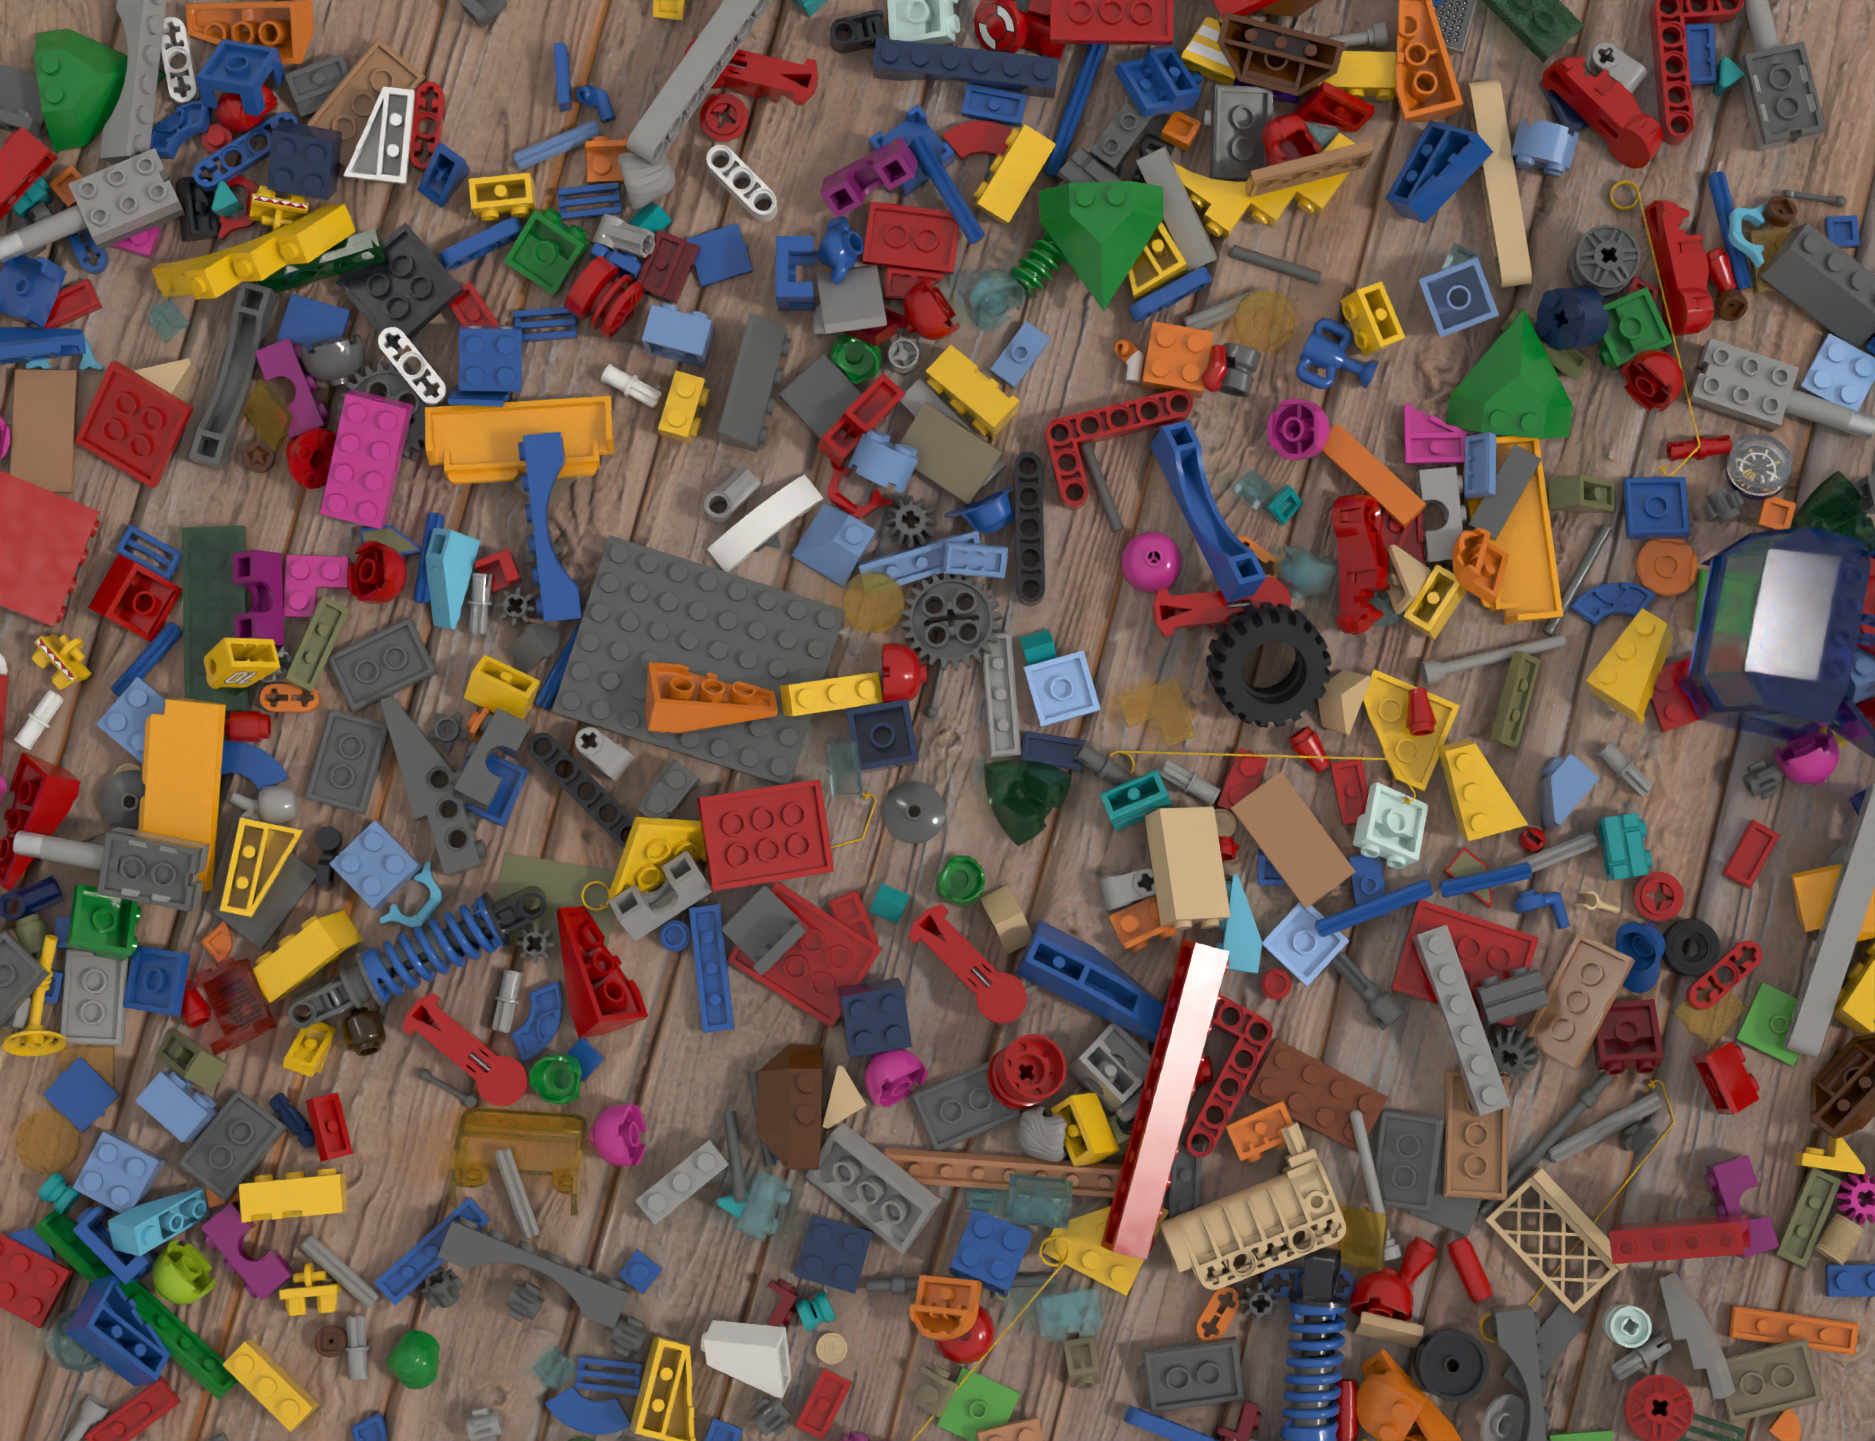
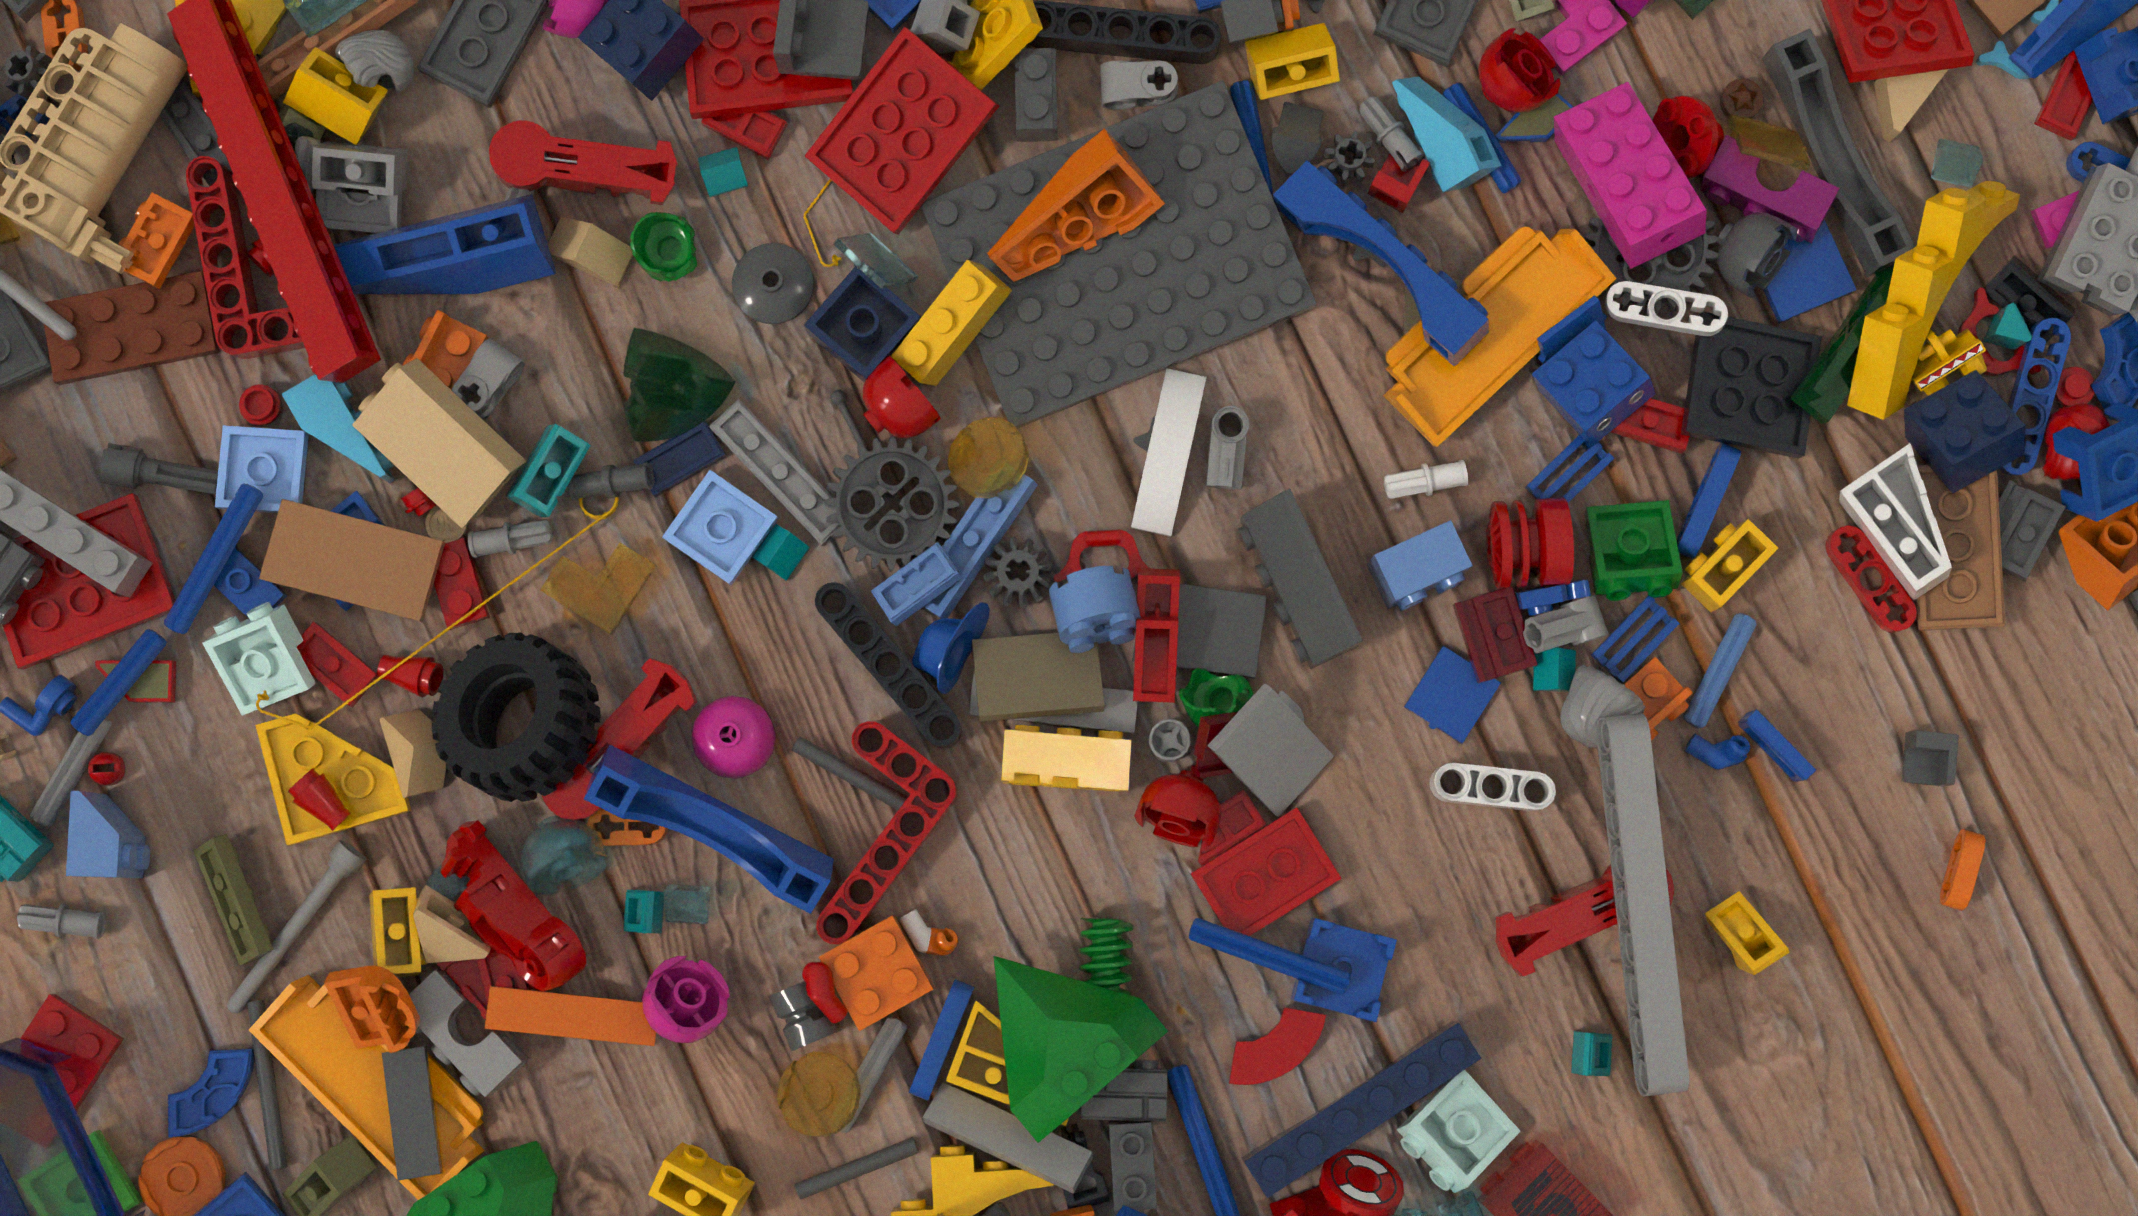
camera: 145 degrees right, 0 degrees up
blue slope [418,142,471,207] -> none
yellow brick [658,370,710,444] -> none
red gear [700,93,749,143] -> none
blue panel [776,236,815,311] -> none
medium blue slope [791,504,876,588] -> none
blue piece [817,216,864,284] -> none
magenta arch [820,137,918,218] -> none
black piece [830,10,889,53] -> none
blue plate [961,84,1027,127] -> none
clear light blue cylinder [963,269,1026,330] -> none
yellow brick [973,124,1056,225] -> none
red wheel [987,1034,1067,1110] -> none
medium blue plate [990,321,1051,389] -> none
blue piece [1296,318,1379,389] -> none
dark pink wing [1403,404,1467,465] -> none
yellow wedge [1438,739,1528,841] -> none
medium blue plate [1464,432,1496,499] -> none
yellow wedge [1586,608,1673,726] -> none

